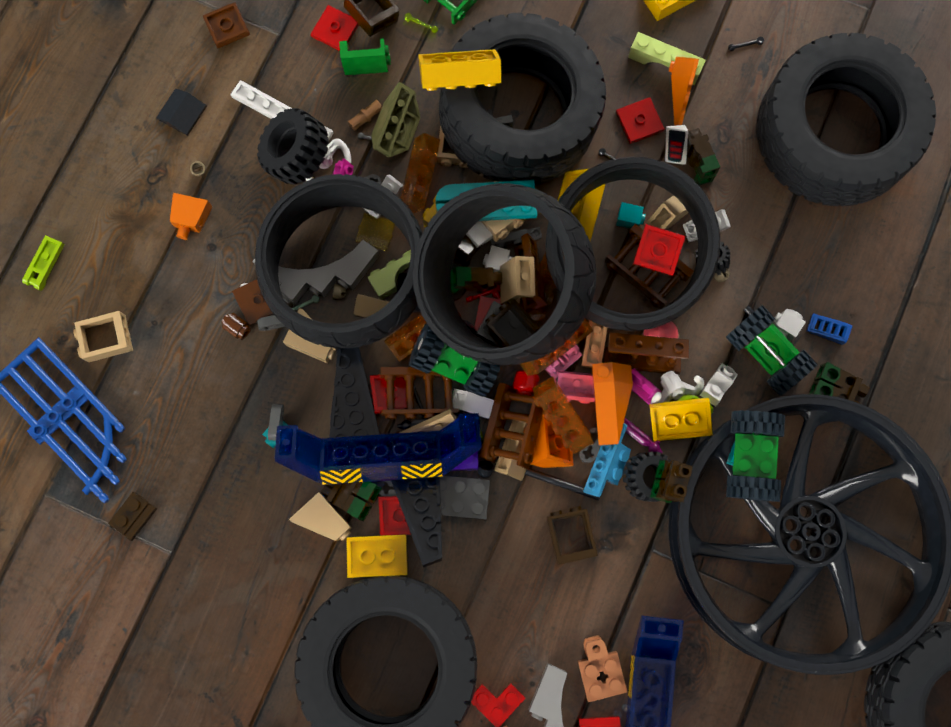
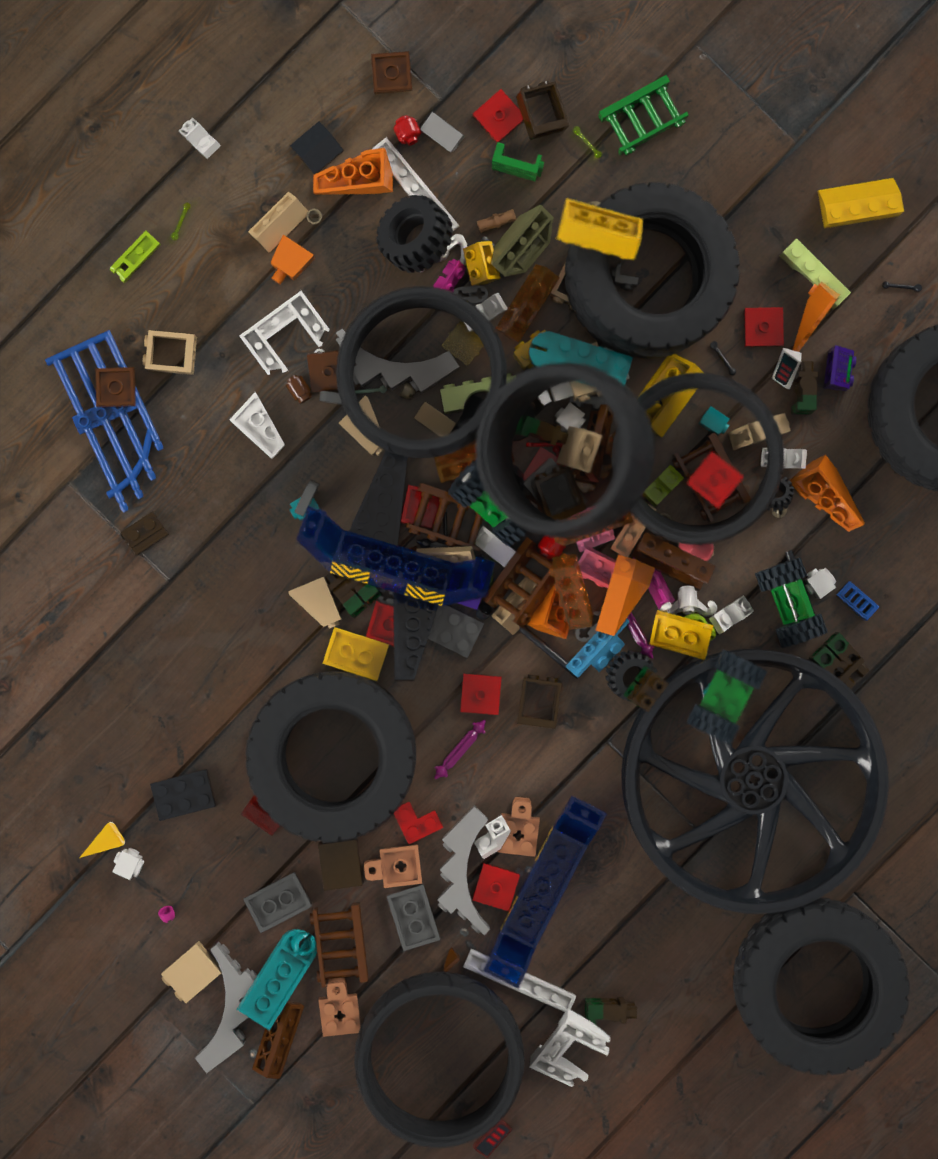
camera: 15 degrees right, 10 degrees up
none -> reddish brown plate [95,367,136,408]
none -> clear neon green hinge [171,202,191,240]
none -> white slope [179,118,221,159]
none -> white wing [230,392,285,459]
none -> white wedge [239,291,330,375]
none -> tan panel [248,191,308,252]
none -> orange wedge [313,148,393,195]
none -> red head [393,115,422,146]
none -> light grey hinge [420,112,465,152]
none -> magenta wheel [434,720,486,779]
none -> red plate [460,674,502,715]
none -> yellow brick [463,241,501,286]
none -> white slope [474,815,511,859]
none -> lime slope [642,464,684,507]
none -> orange wedge [790,454,865,532]
none -> dark purple slope [823,346,856,391]

